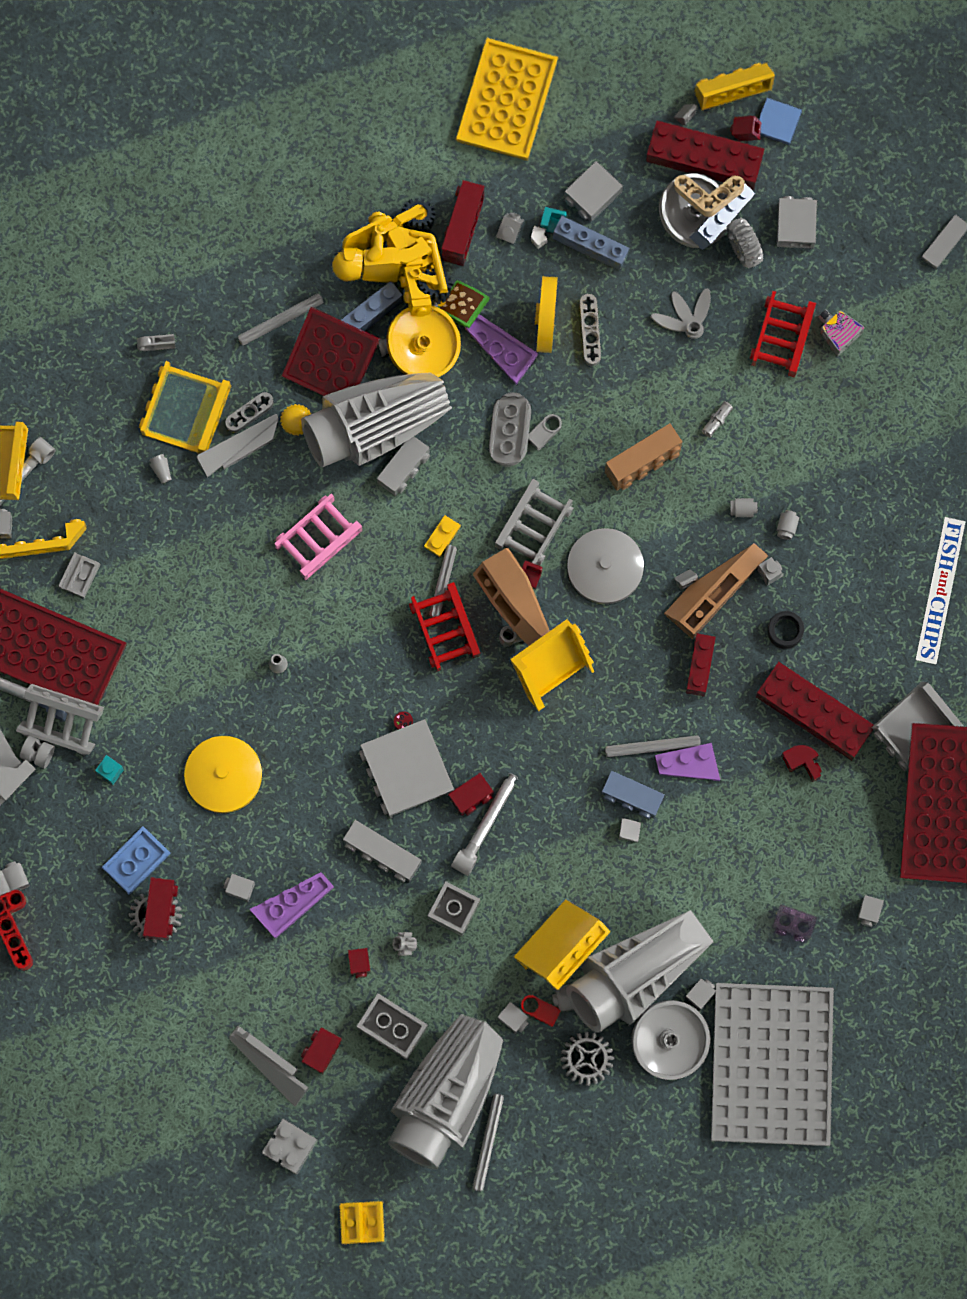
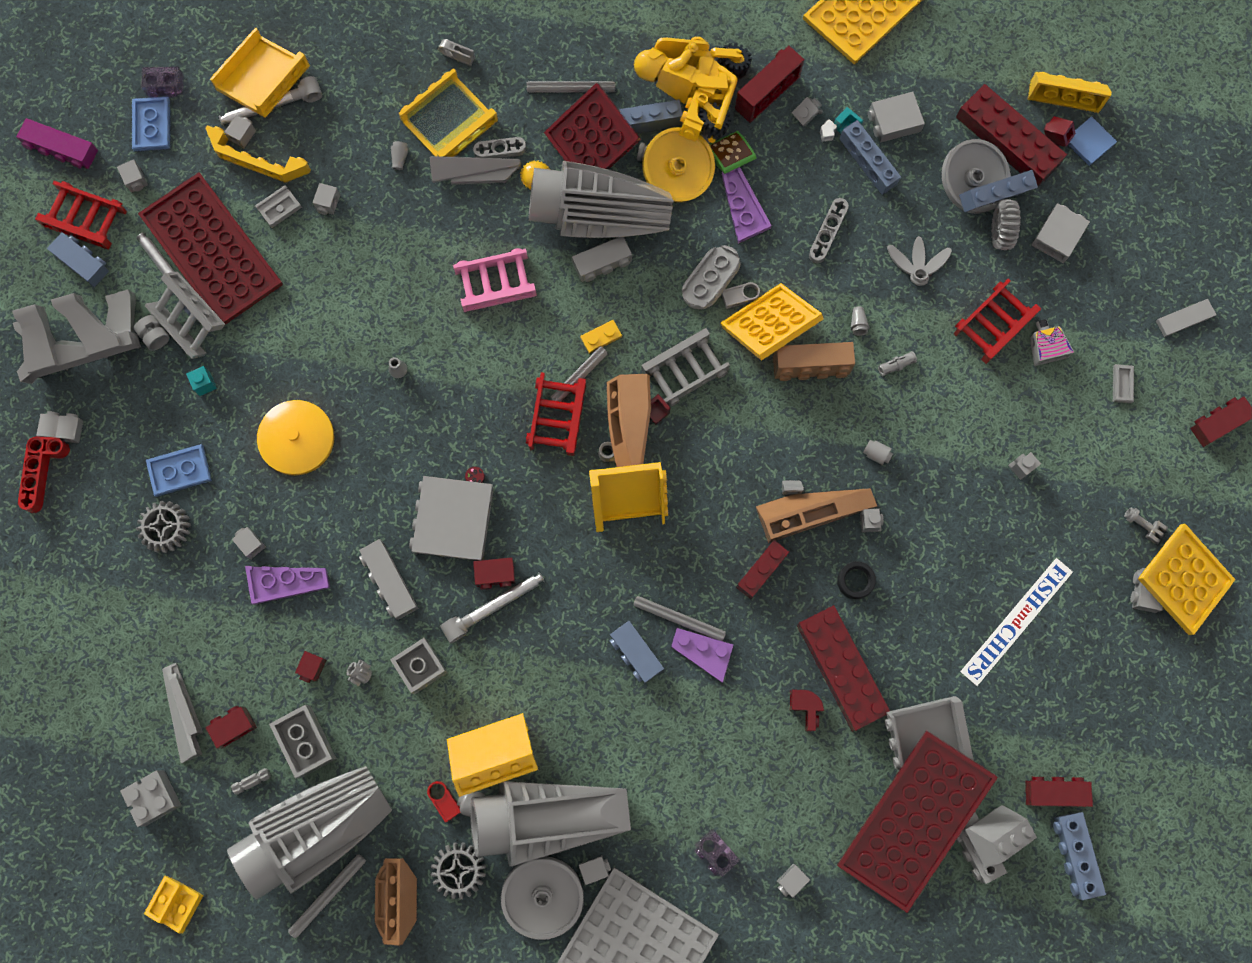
camera: 30 degrees right, 0 degrees up
dark red brick [143,877,178,941] -> none
light grey brick [498,1002,529,1034] -> none
yellow brick [535,276,558,353] -> none
light grey dish [567,528,644,604] -> none
light grey slope [619,818,641,842] -> none
light grey slope [674,104,697,125] -> none
tan beam [674,175,744,217] -> none
light grey brick [776,510,799,540] -> none
none -> light grey axle [231,768,271,795]
none -> light grey brick [313,183,340,215]
none -> medium nougat wedge [375,858,417,945]
none -> yellow plate [721,283,824,361]
none -> light grey cone [851,306,869,336]
none -> light grey brick [1008,452,1041,480]
none -> light grey tile [1113,364,1134,404]

